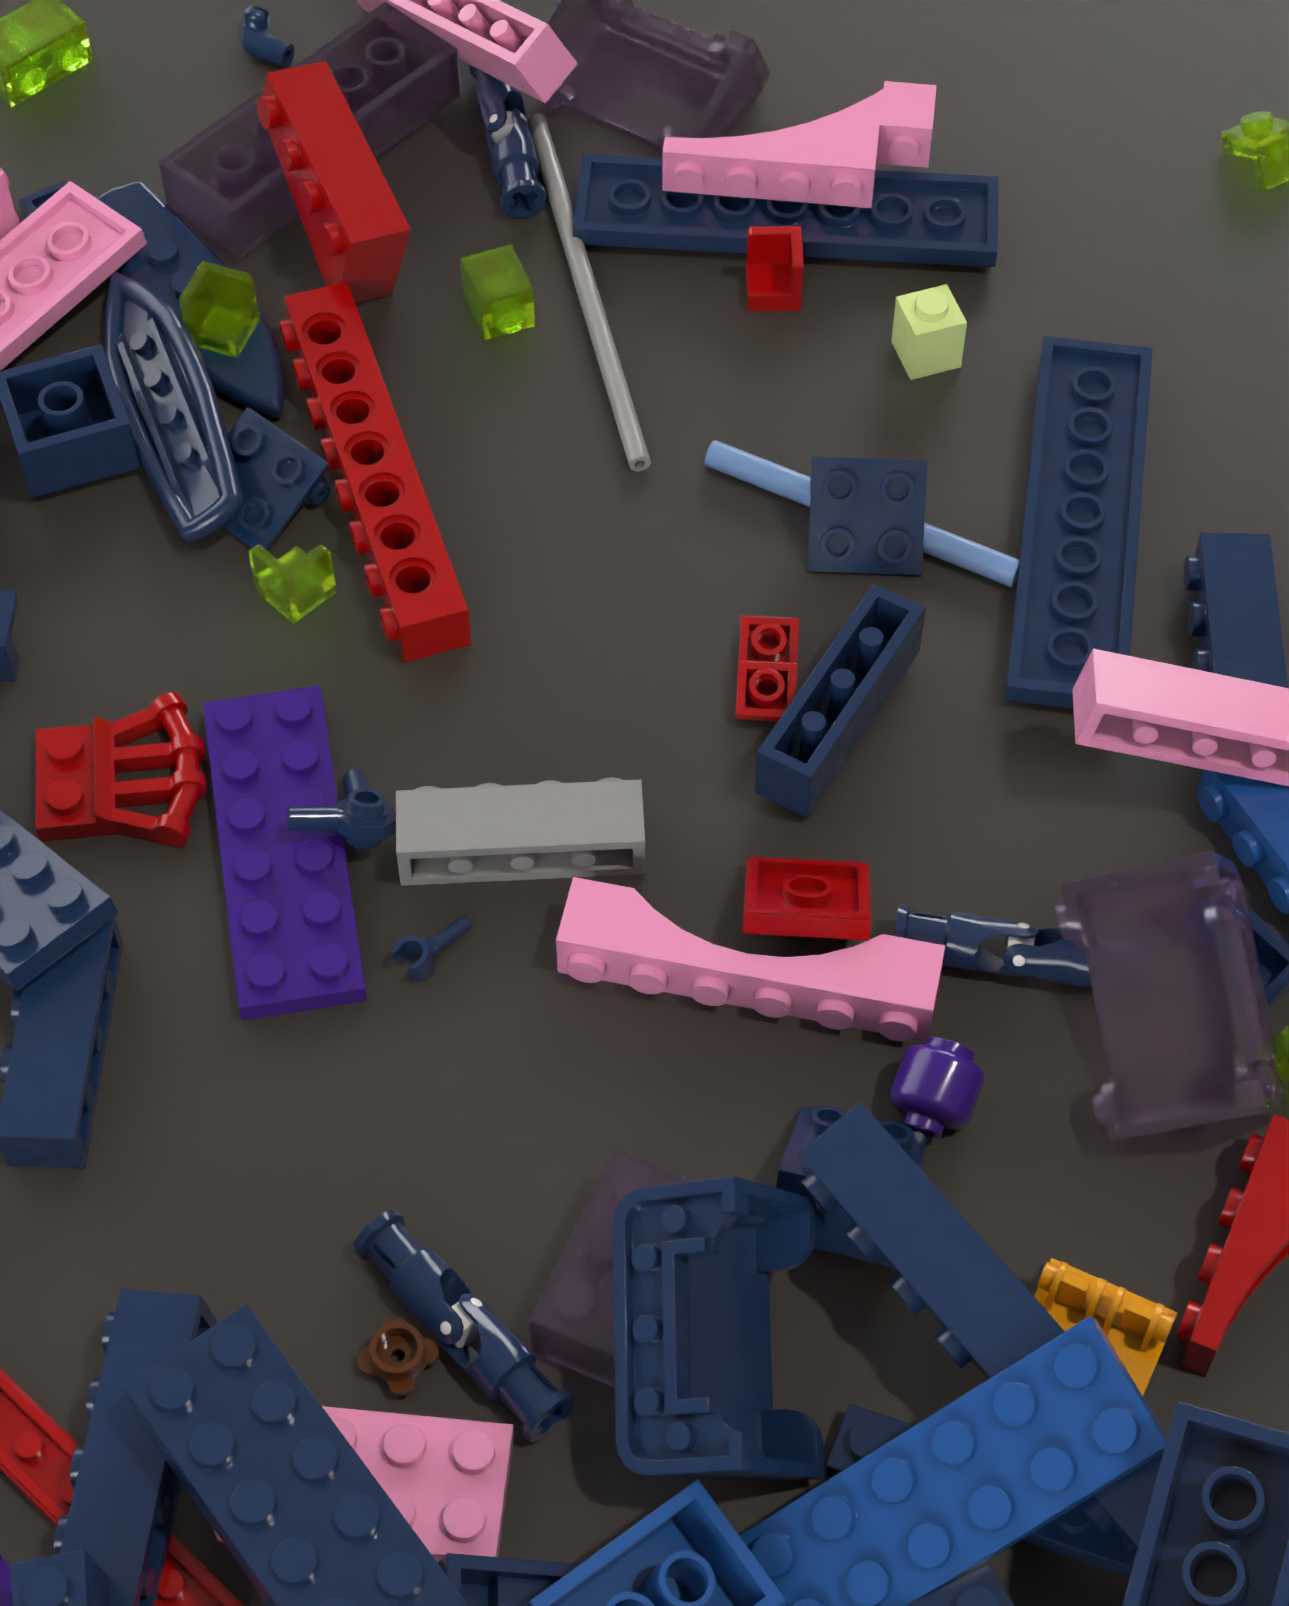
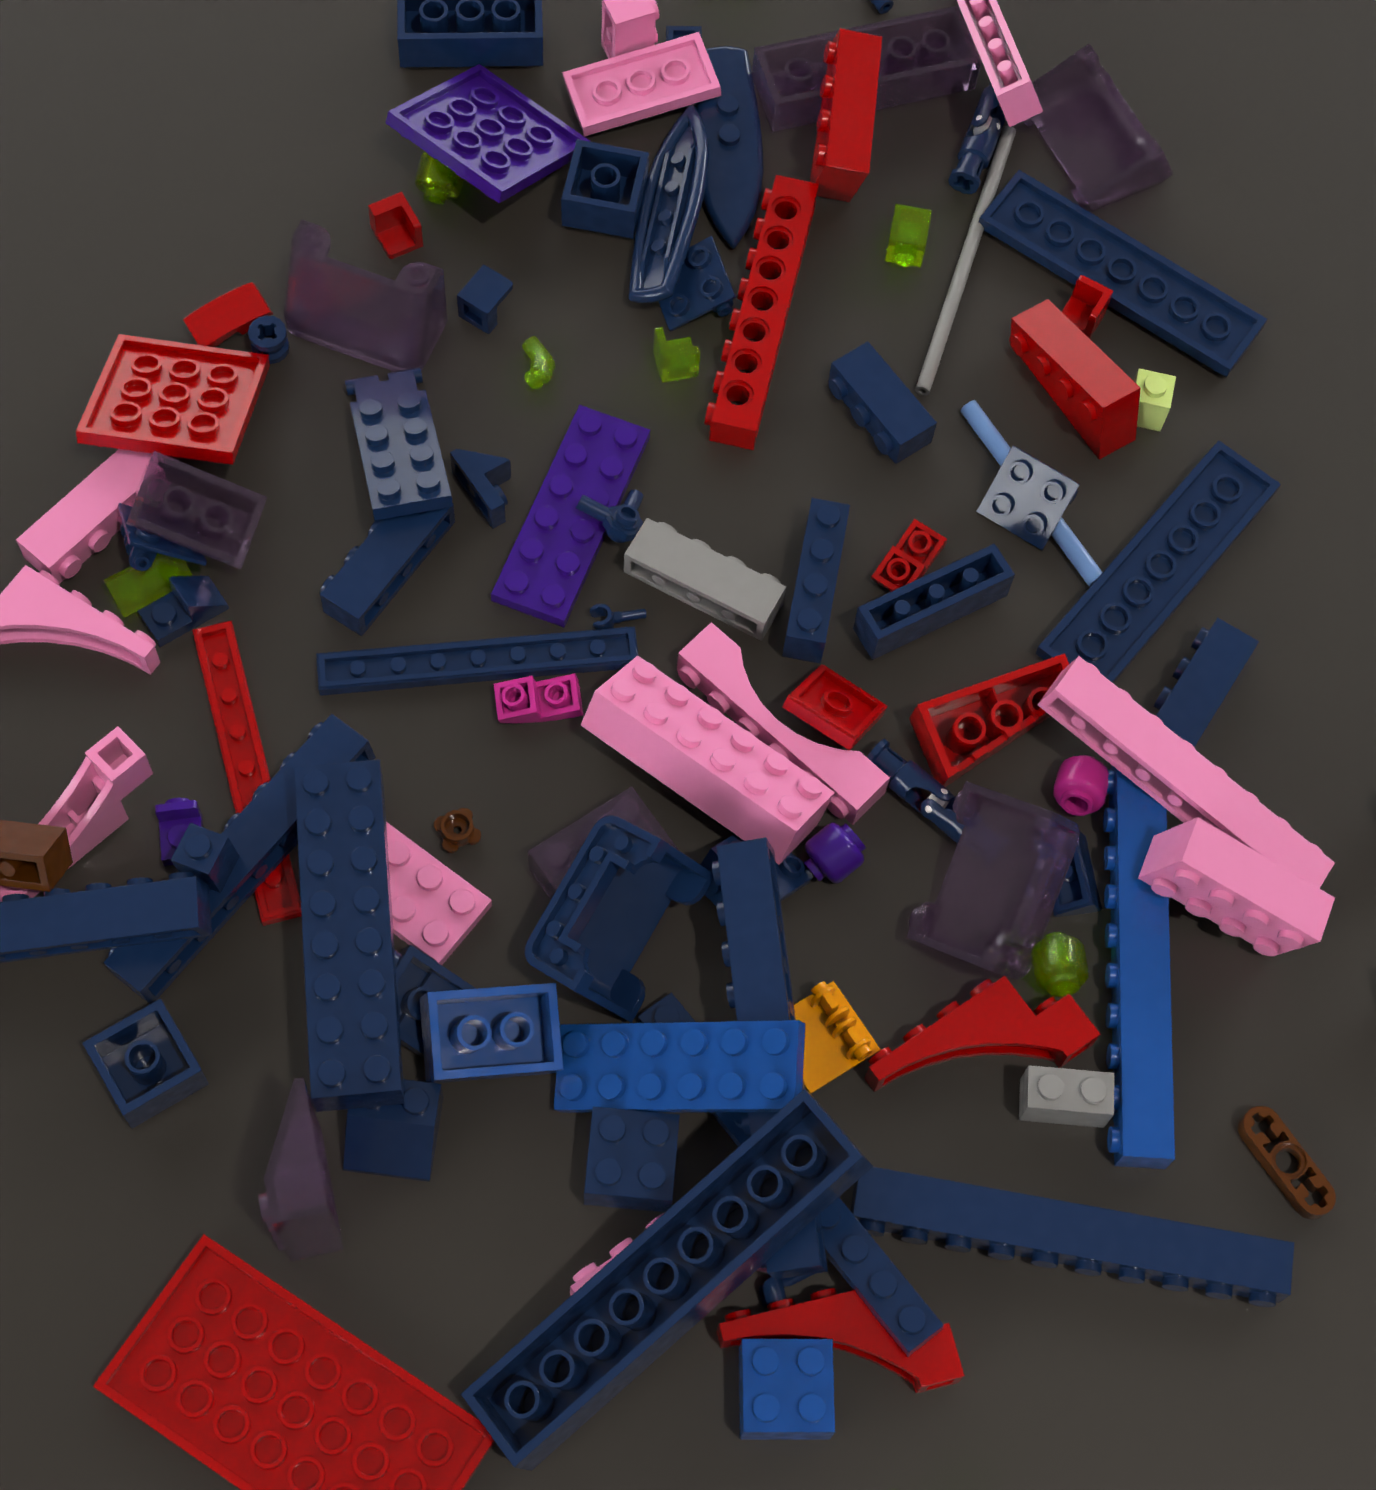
camera: 25 degrees right, 10 degrees up
red plate [36,692,207,847] -> none
clear neon green panel [179,261,260,358] -> none
dark blue piece [353,1209,575,1442] -> none
bright pink arch [662,81,937,208] -> none
none -> dark blue tile [316,626,639,696]
none -> dark blue slope [450,449,511,529]
none -> dark pink slope [494,673,584,723]
none -> clear neon green arm [522,336,555,389]
none -> bright pink brick [581,656,835,865]
none -> dark blue brick [782,498,850,664]
none -> dark blue brick [828,341,937,464]
none -> red wedge [909,653,1069,787]
none -> red wedge [1009,299,1141,460]
none -> dark pink head [1053,755,1109,816]

